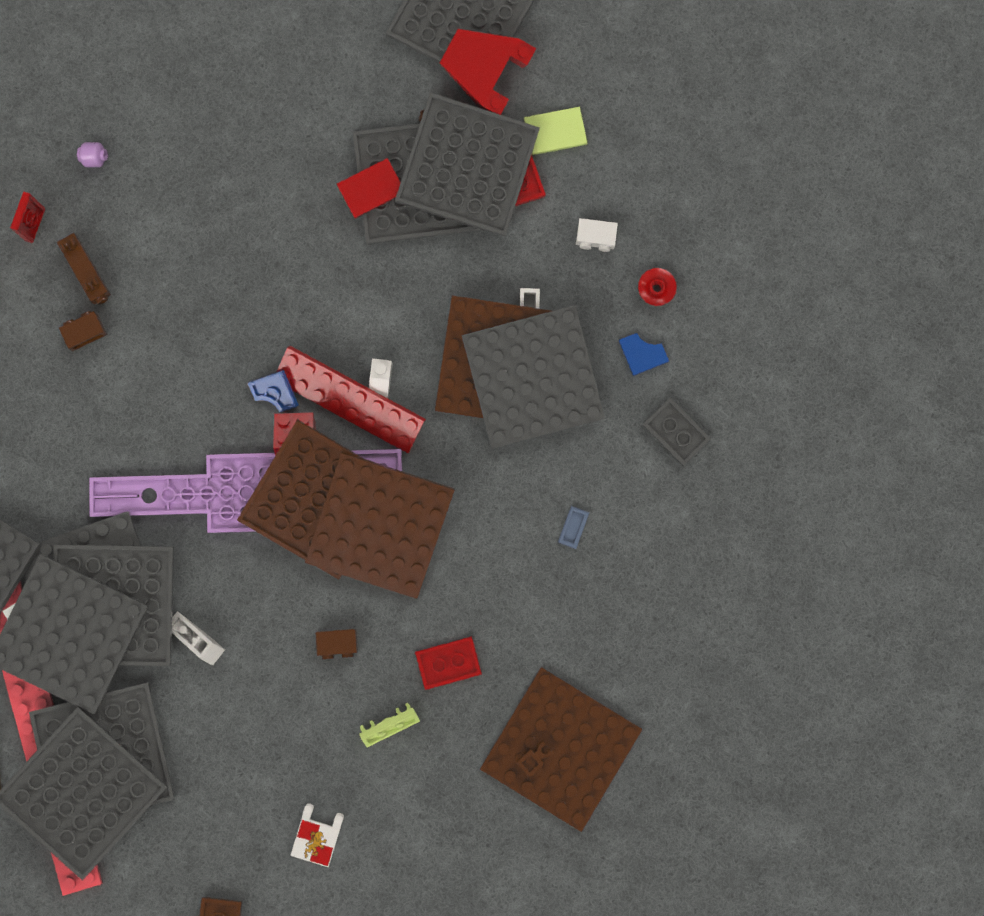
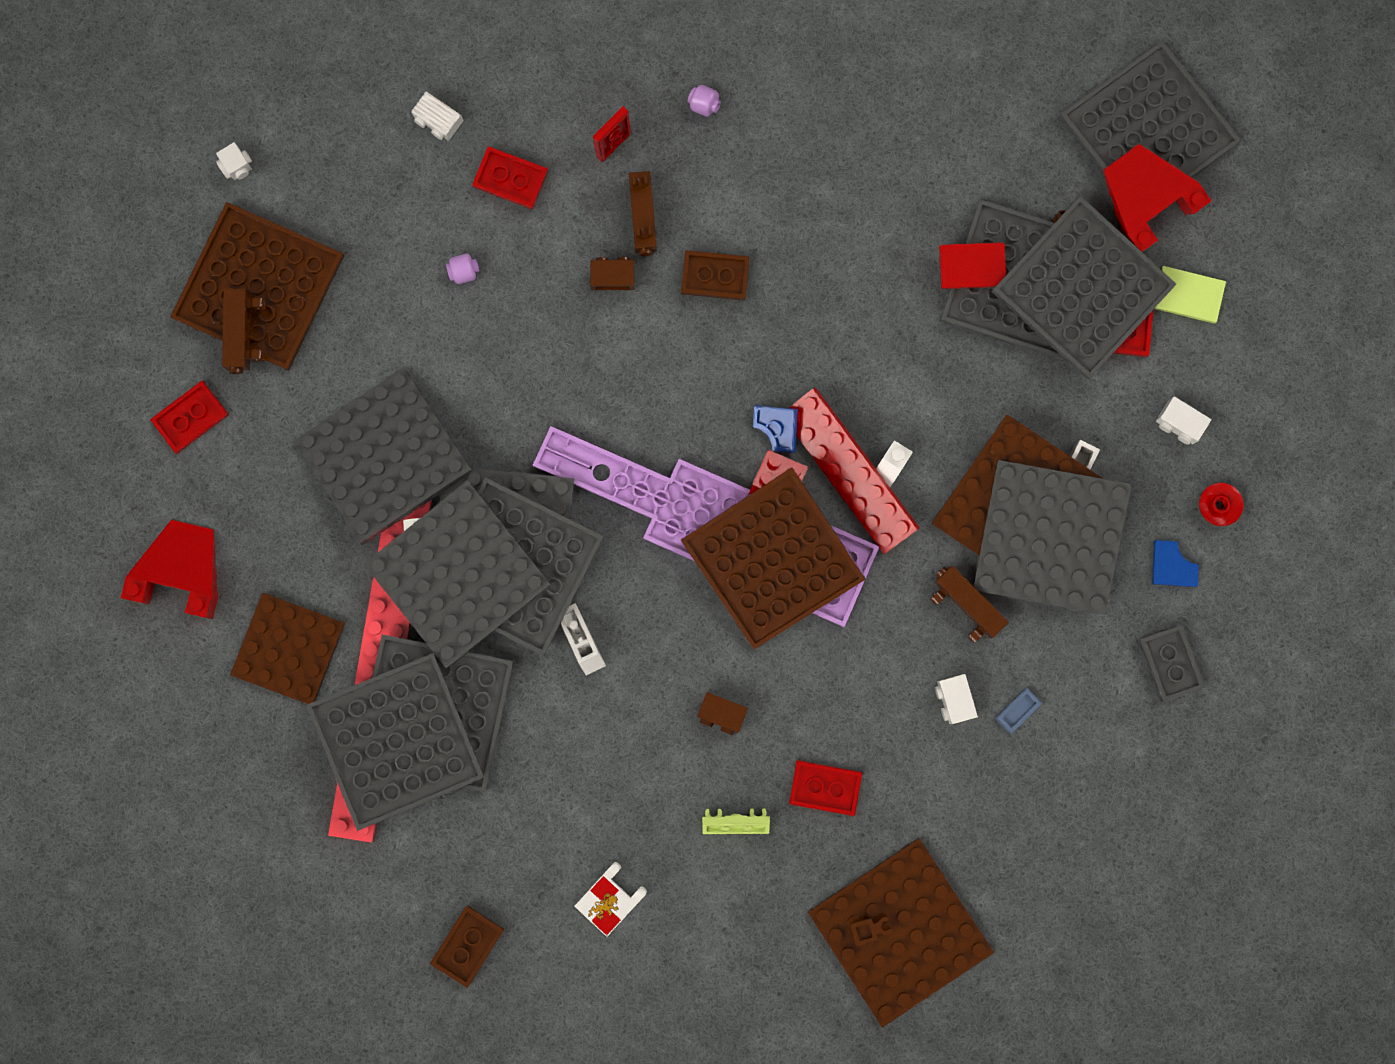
camera: 30 degrees right, 0 degrees up
reddish brown plate [305,452,455,599] -> none
none -> reddish brown plate [681,250,750,301]
none -> reddish brown brick [930,566,1009,643]
none -> white brick [935,674,978,724]

